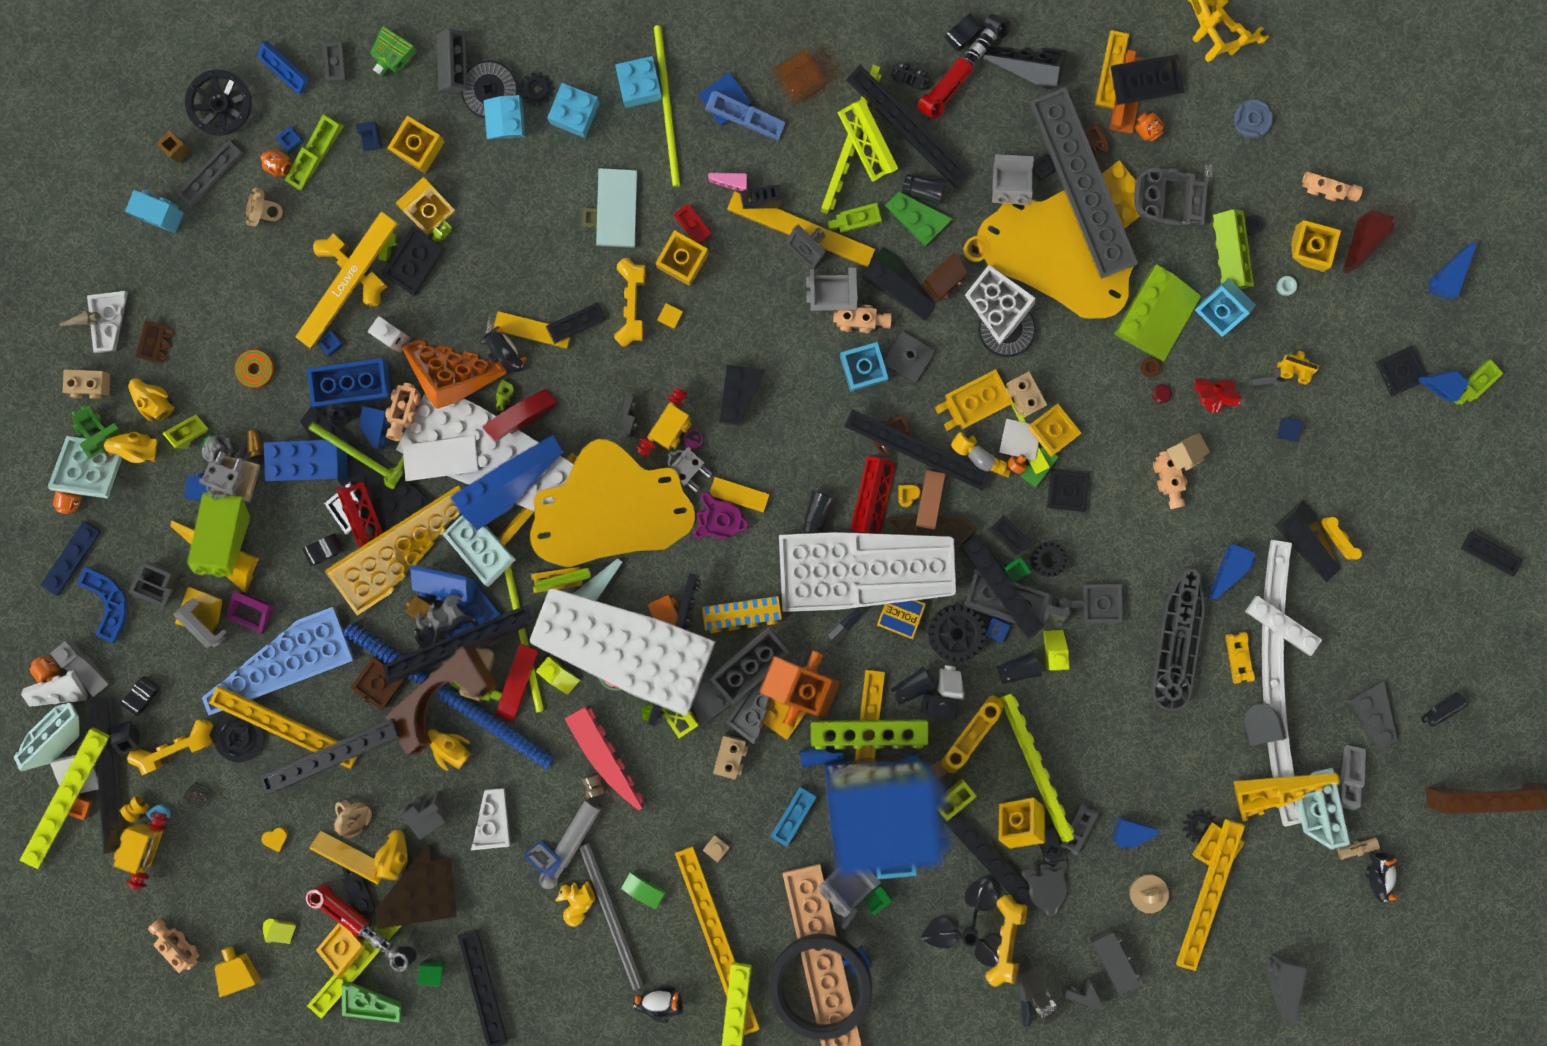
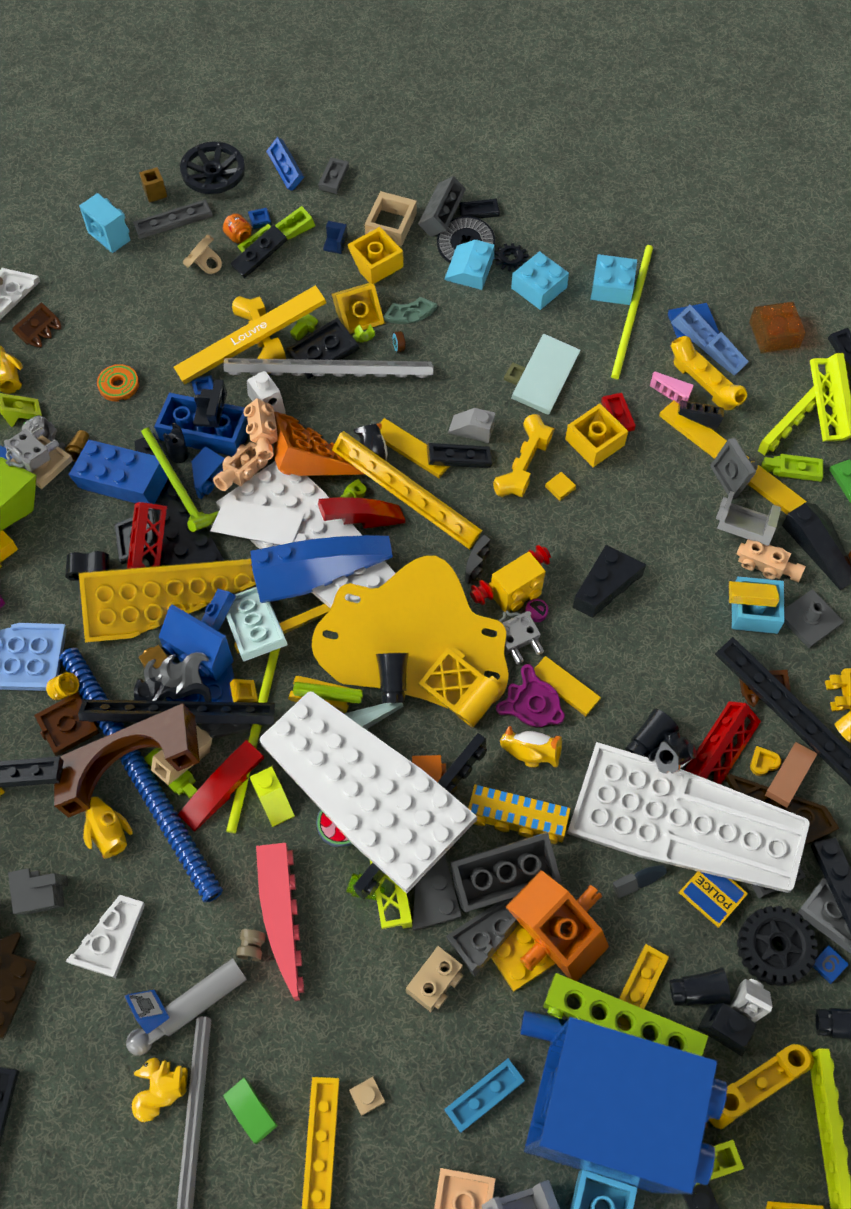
camera: 20 degrees right, 25 degrees down
bright green torso [371,26,417,77] -> none
none -> yellow wheel [46,672,79,700]
none -> black panel [193,380,227,428]
none -> blue plate [201,589,236,631]
none -> light grey plate [224,358,433,378]
none -> black plate [230,225,288,278]
none -> yellow tile [230,679,258,703]
none -> light nougat brick [244,398,278,461]
none -> yellow tile [332,431,483,550]
none -> tan window [365,191,417,247]
none -> black plant [376,653,409,703]
none -> sand green tile [383,297,437,324]
none -> reddish brown tile [392,331,406,353]
none -> yellow piece [418,647,503,728]
none -> light grey slope [448,408,495,443]
none -> black tile [459,199,500,219]
none -> yellow animal [500,726,562,767]
none -> black animal [648,732,697,774]
none -> yellow plate [671,336,747,410]
none -> yellow slope [729,581,779,607]

